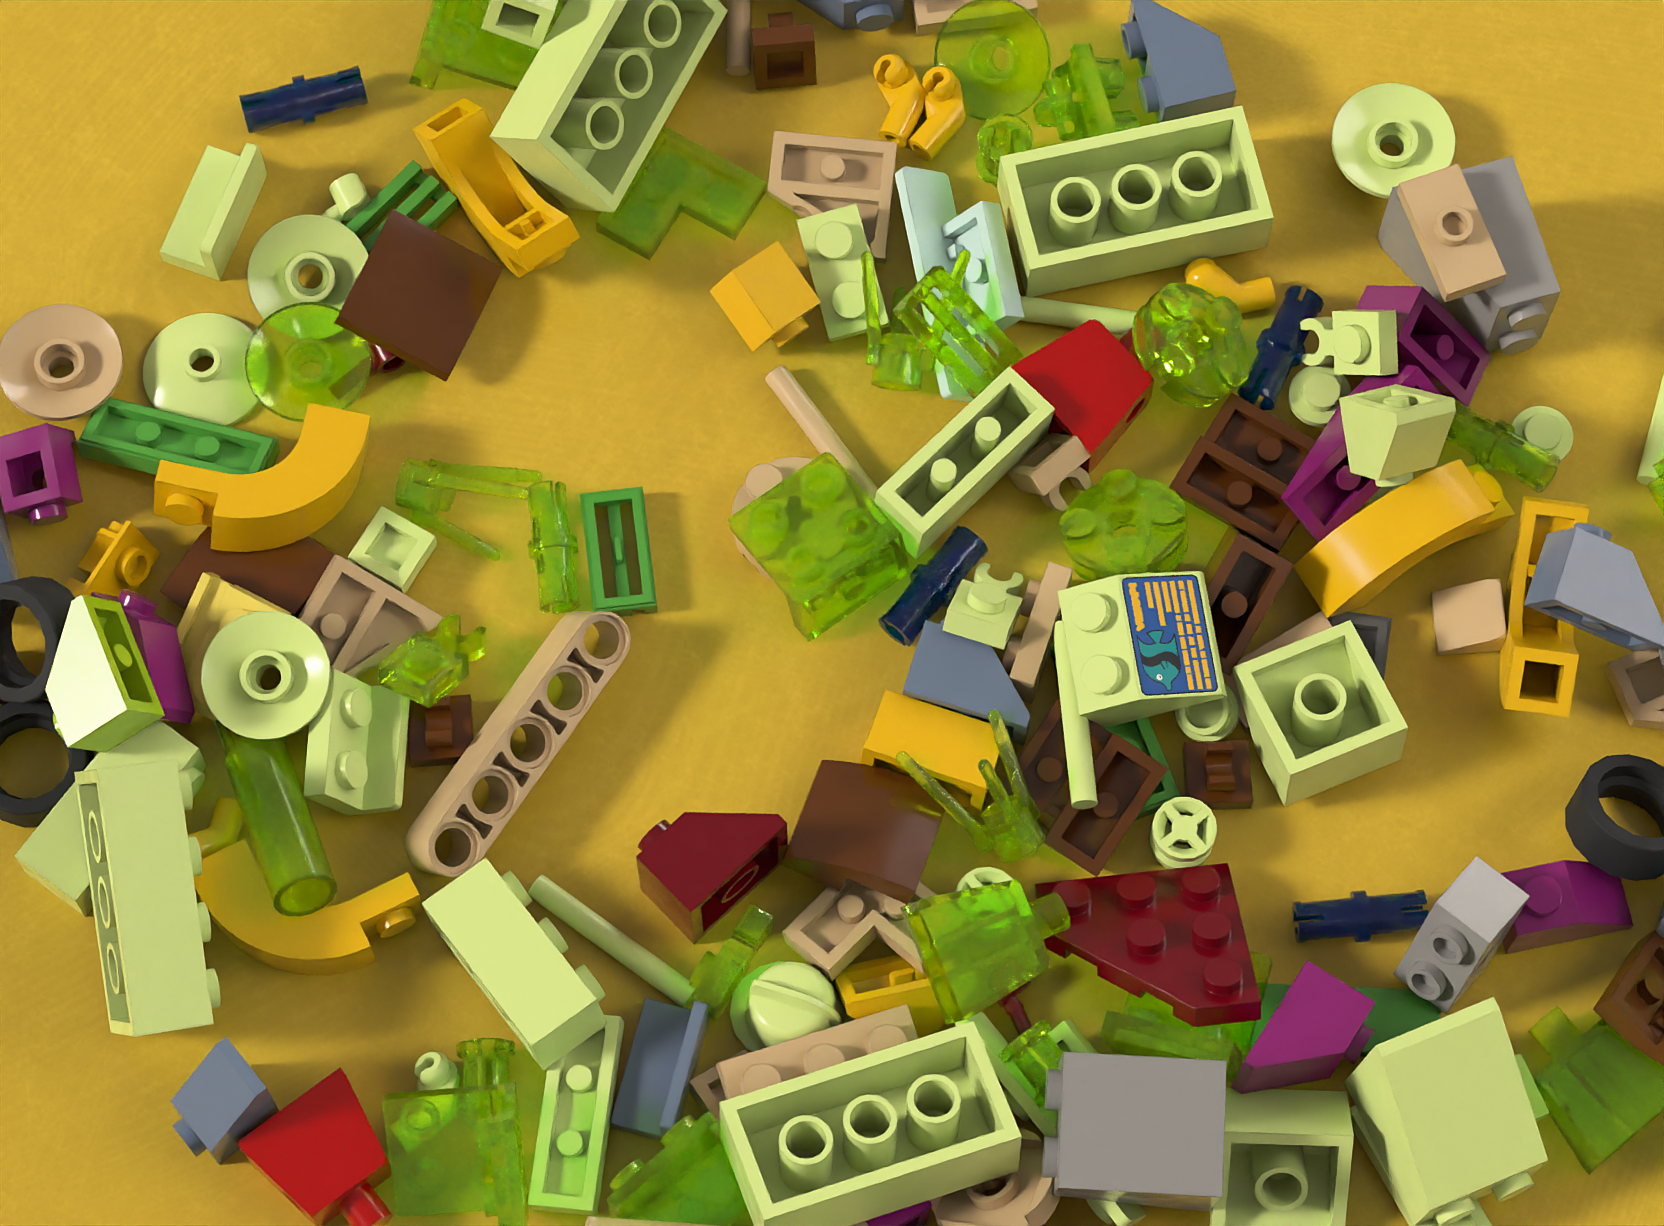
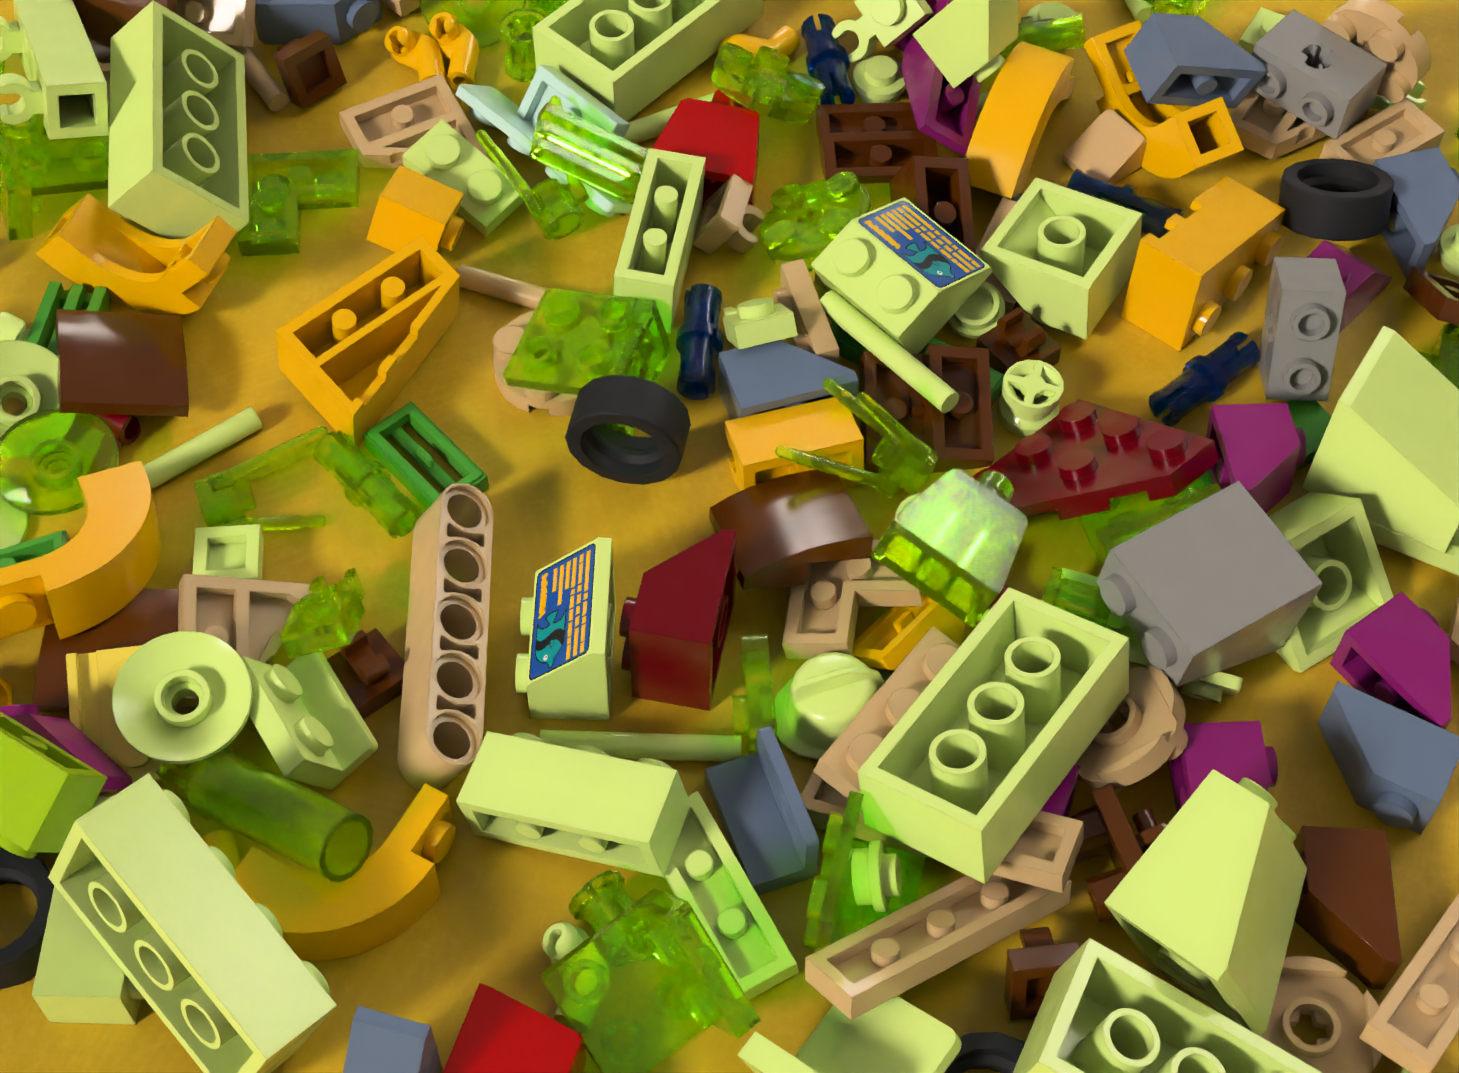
camera: 35 degrees left, 15 degrees down
none -> yellowish green bar [143,407,263,490]
none -> yellow wedge [275,235,460,451]
none -> slope [515,537,616,721]
none -> black tyre [565,375,691,485]
none -> yellowish green plate [851,840,902,912]
none -> pin [1067,169,1184,239]
none -> yellow wedge [1121,176,1286,352]

